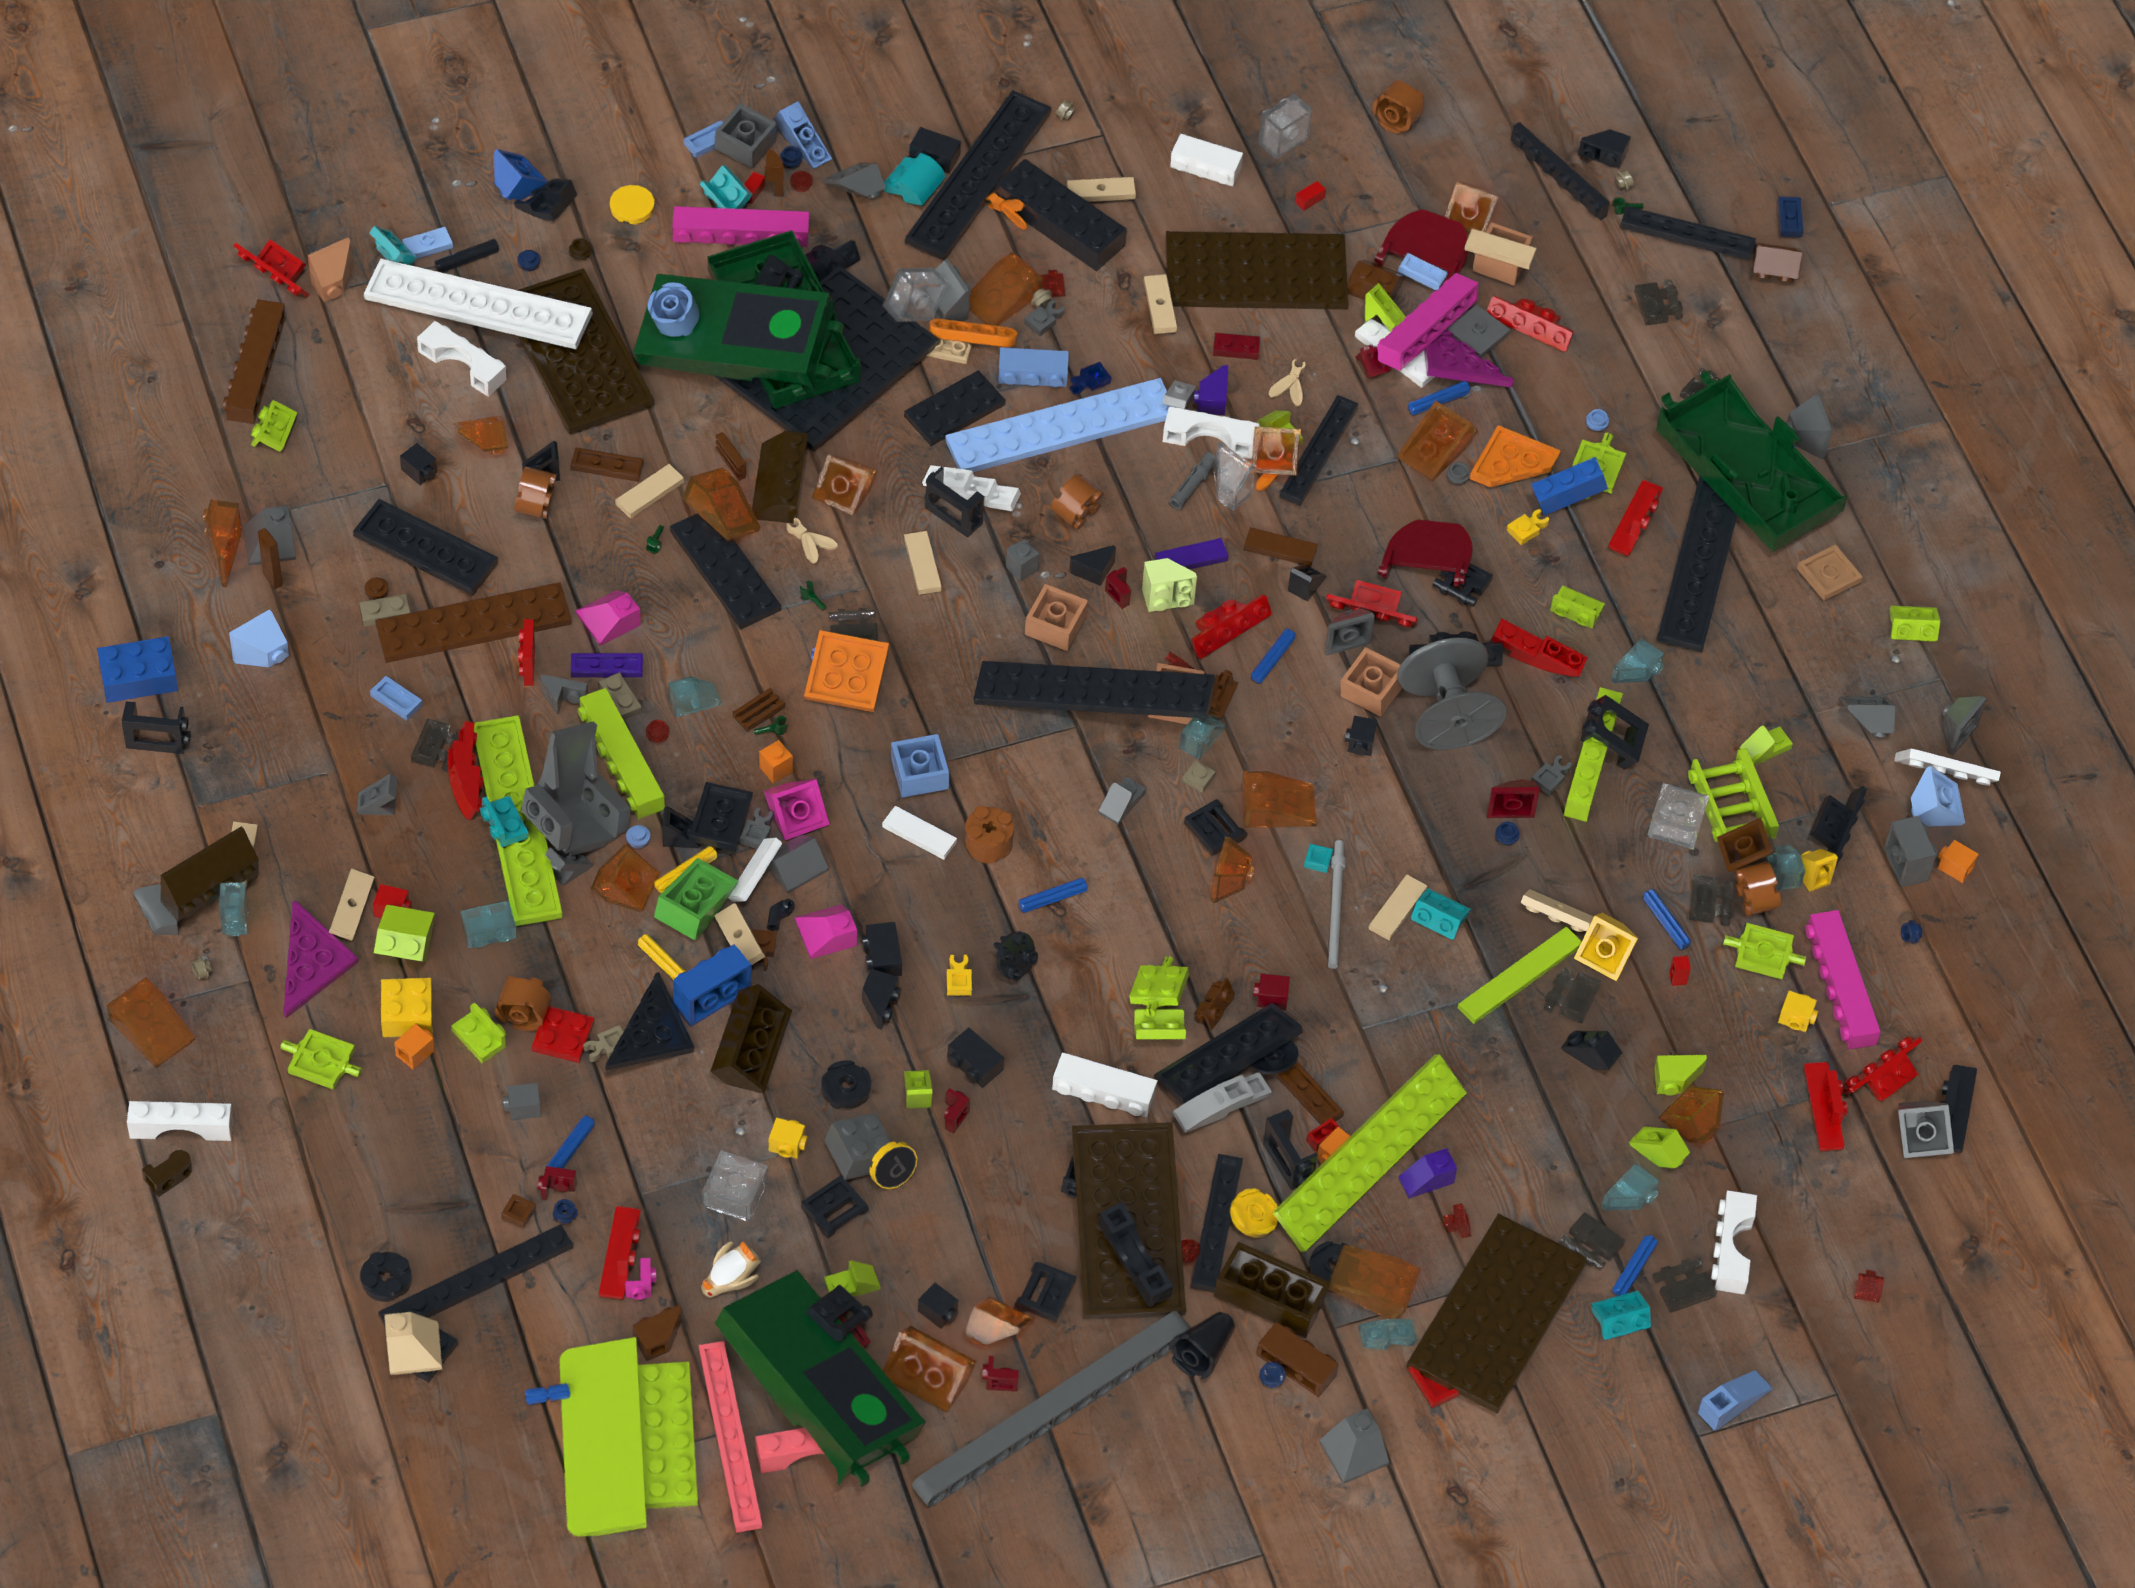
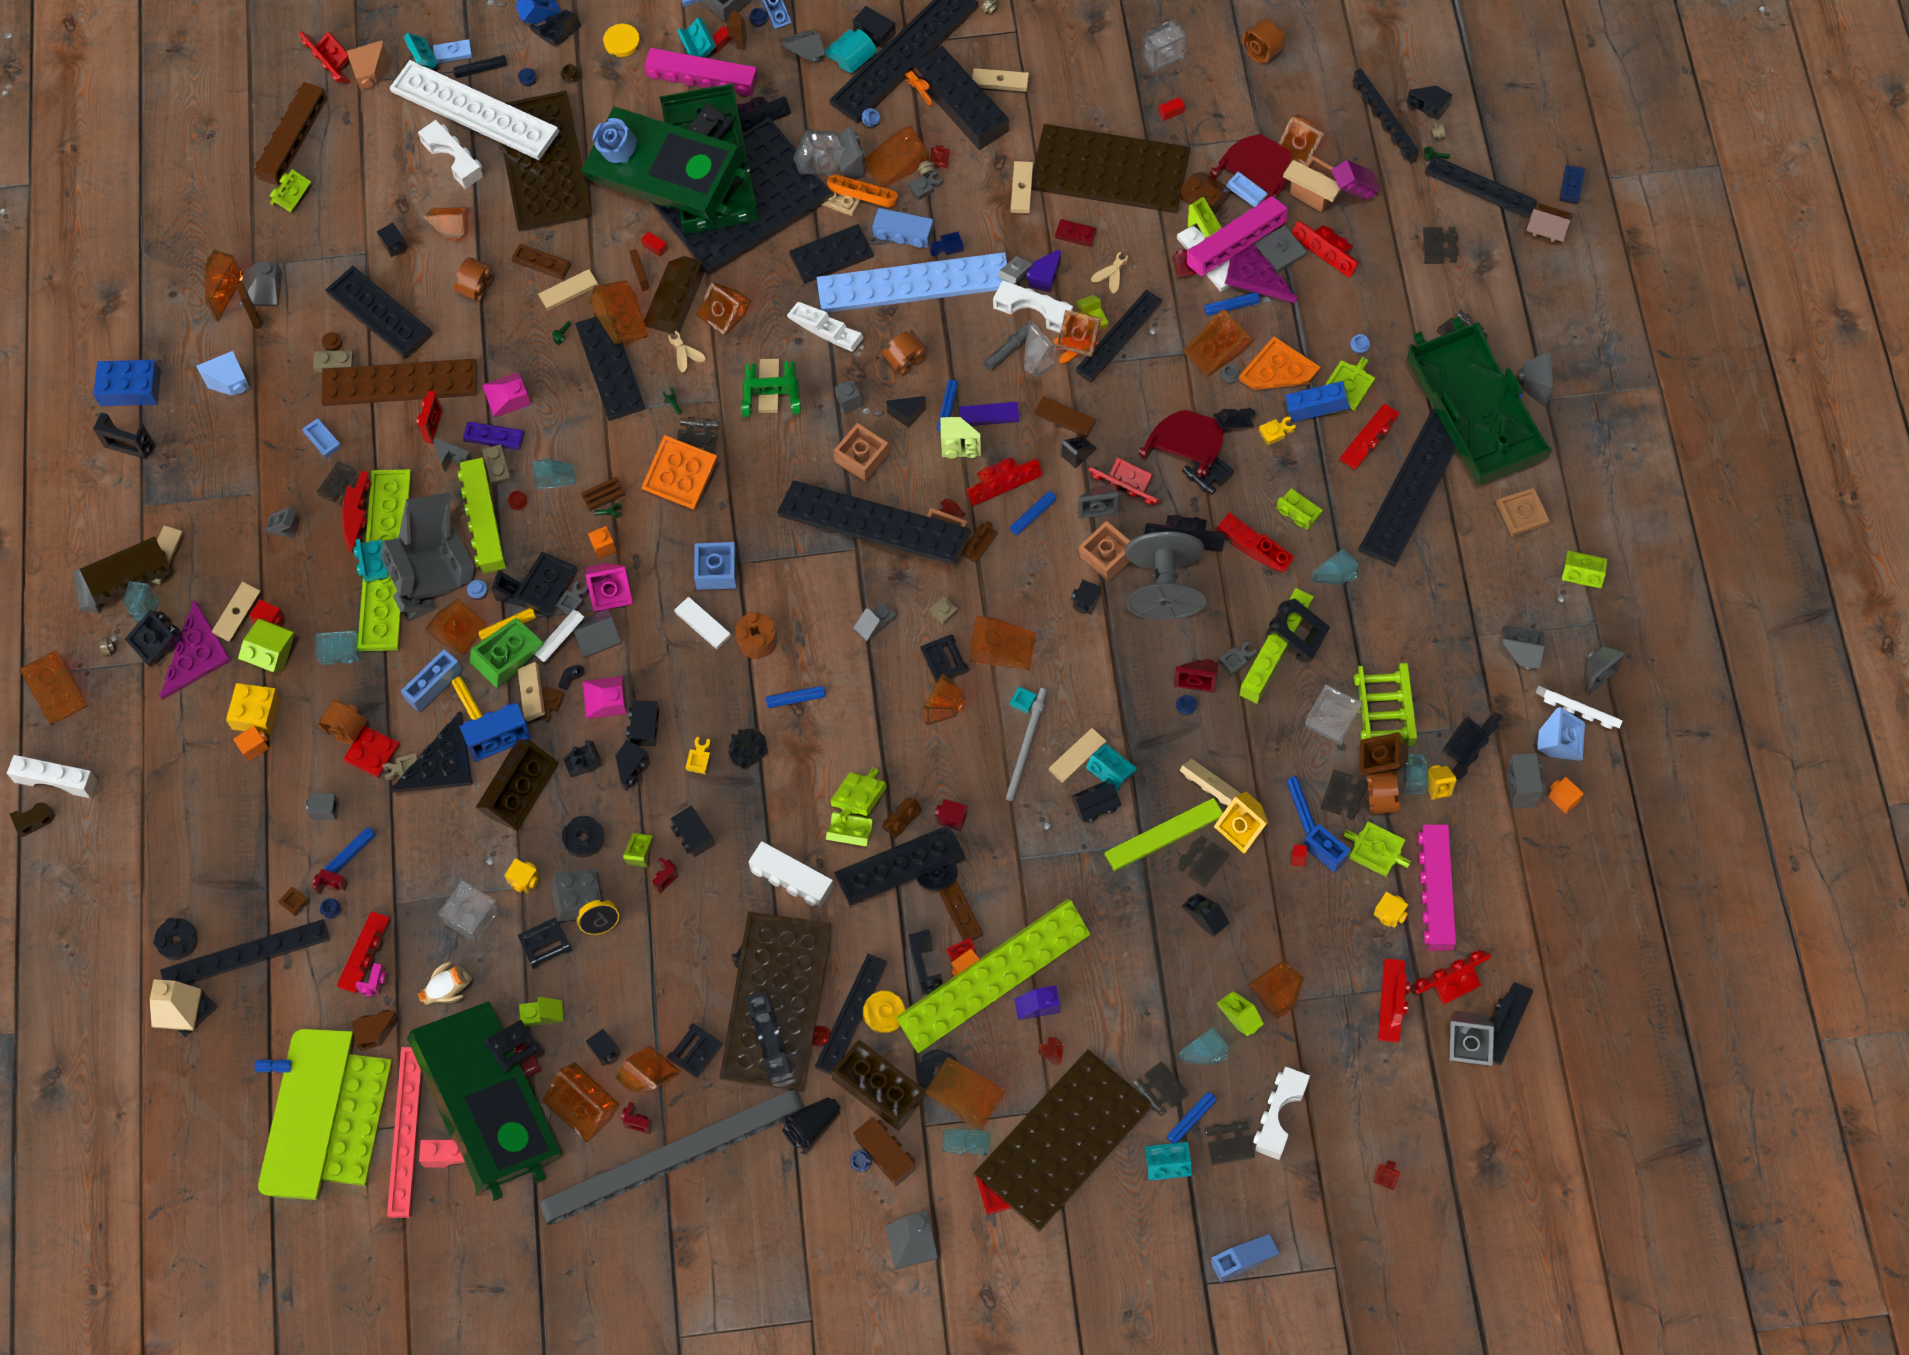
camera: 20 degrees right, 10 degrees up
lime plate [280,1029,362,1090] -> none
lime bracket [451,1002,506,1063] -> none
black slope [522,441,560,481] -> none
clear red plate [790,171,813,192] -> none
black panel [925,466,984,538] -> none
dark red bracket [1105,567,1131,609] -> none
white brick [1170,134,1243,186] -> none
light grey slope [1173,1072,1272,1133] -> none
clear light blue slope [1180,715,1226,760] -> none
lime slope [1654,1055,1707,1095] -> none
lime slope [1739,725,1793,766] -> none
dark blue plate [1901,920,1922,944] -> none
none -> black plate [125,609,182,666]
none -> medium blue brick [401,649,462,713]
none -> black hand [563,740,601,778]
none -> red piece [641,231,668,257]
none -> green connector [741,361,801,418]
none -> medium blue plate [862,108,880,127]
none -> blue axle [937,379,958,432]
none -> black brick [1071,779,1121,822]
none -> black hinge [1213,408,1256,429]
none -> blue brick [1304,824,1351,873]
none -> magenta brick [1331,160,1381,200]

